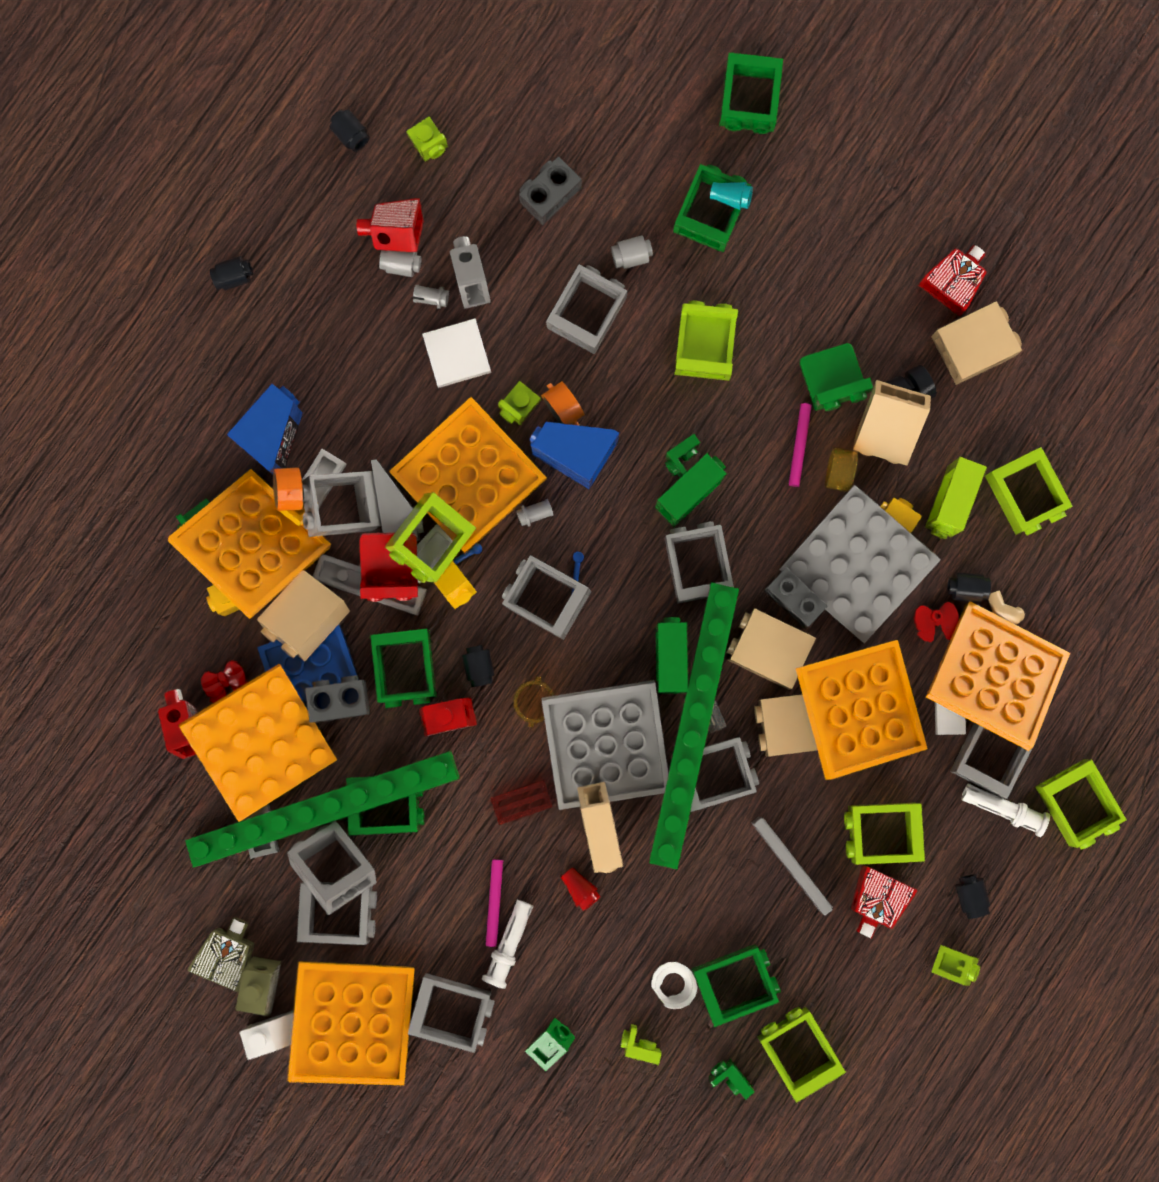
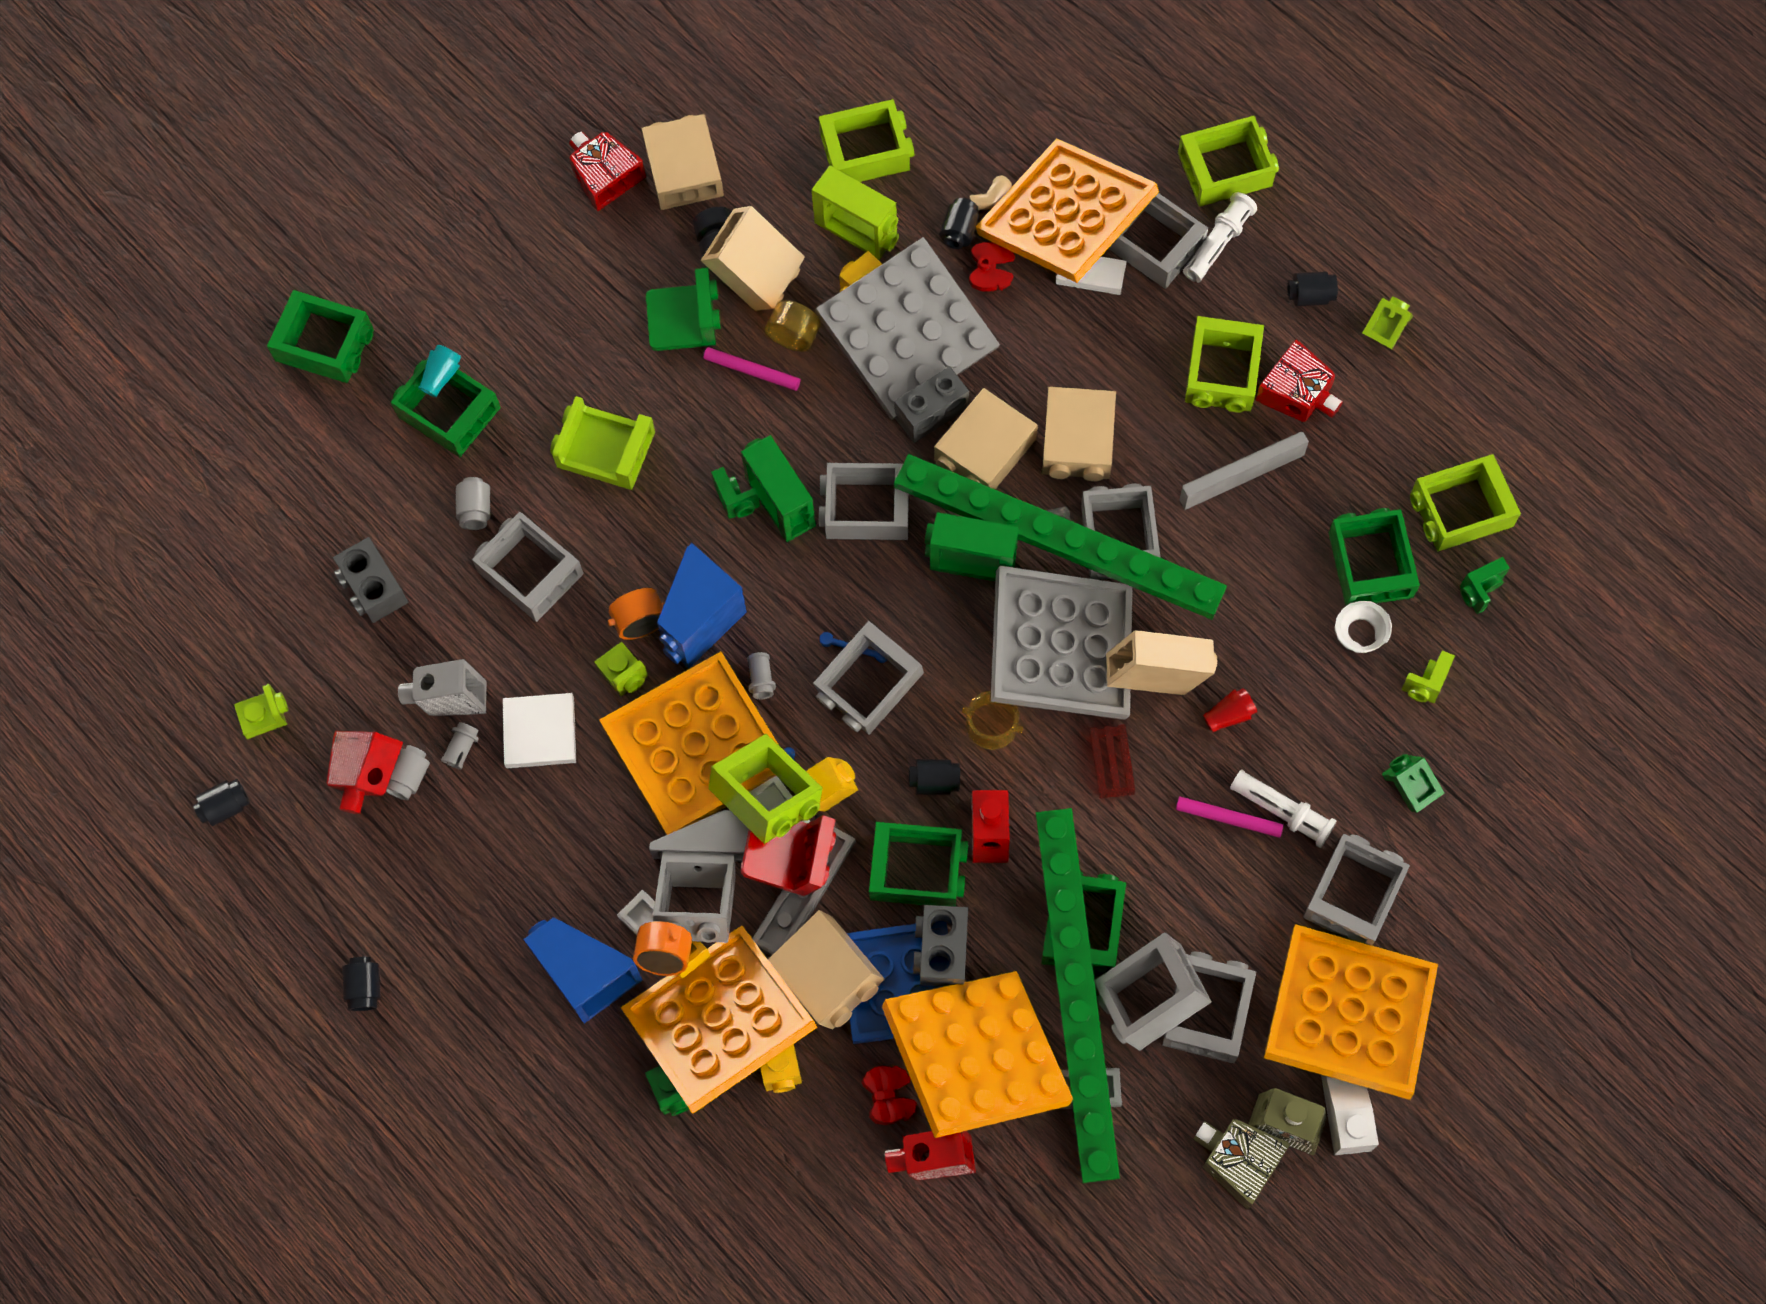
camera: 75 degrees left, 15 degrees down
light orange plate [795,640,928,780] -> none

